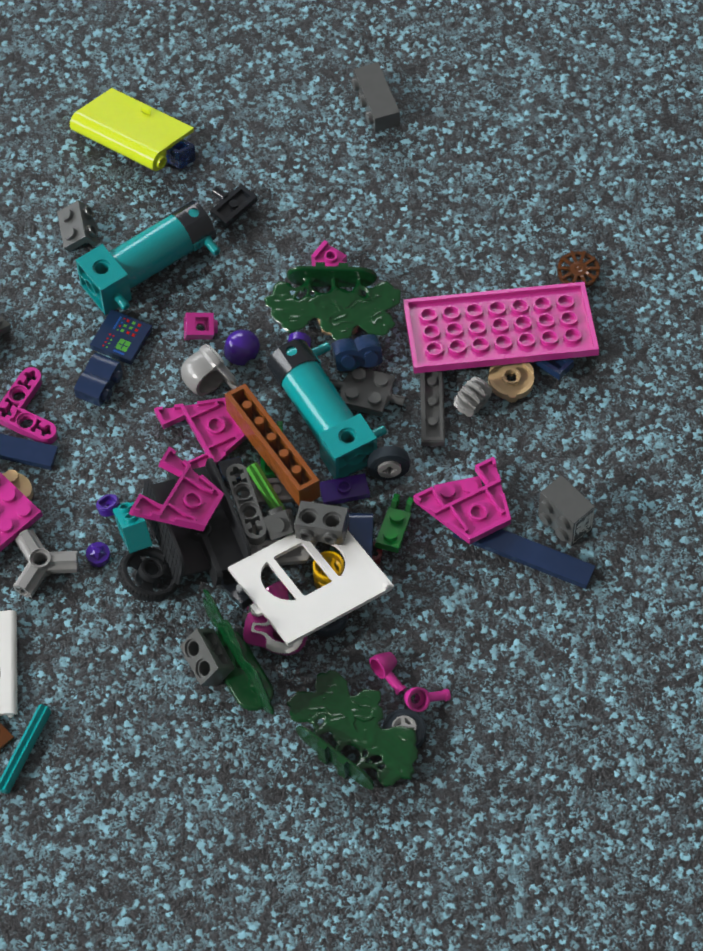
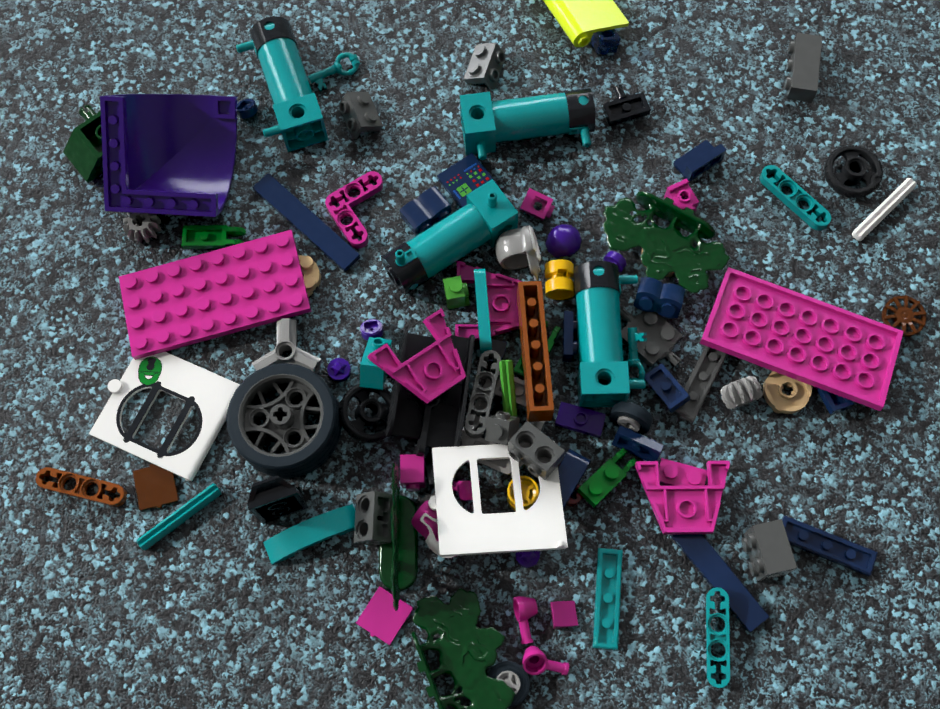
camera: 30 degrees right, 10 degrees up
none -> wheel [227,363,342,478]
none -> black slope [247,476,308,524]
none -> teal slope [263,504,355,565]
none -> dark pink piece [356,586,413,645]
none -> teal piece [381,179,518,295]
none -> dark pink brick [400,454,425,491]
none -> bright green brick [443,275,470,310]
none -> teal beam [474,268,492,354]
none -> dark purple tile [515,551,540,568]
none -> yellow wheel [545,259,575,300]
none -> dark pink slope [550,601,578,629]
none -> dark blue plate [562,311,577,362]
none -> teal tile [592,548,623,650]
none -> dark blue plate [612,426,664,461]
none -> teal piece [627,327,647,380]
none -> dark blue plate [644,363,691,413]
none -> dark blue panel [673,140,727,182]
none -> teal beam [706,587,730,688]
none -> teal beam [759,165,831,231]
none -> dark blue tile [782,515,878,576]
none -> black wheel [824,145,883,198]
none -> white axle [852,178,917,241]

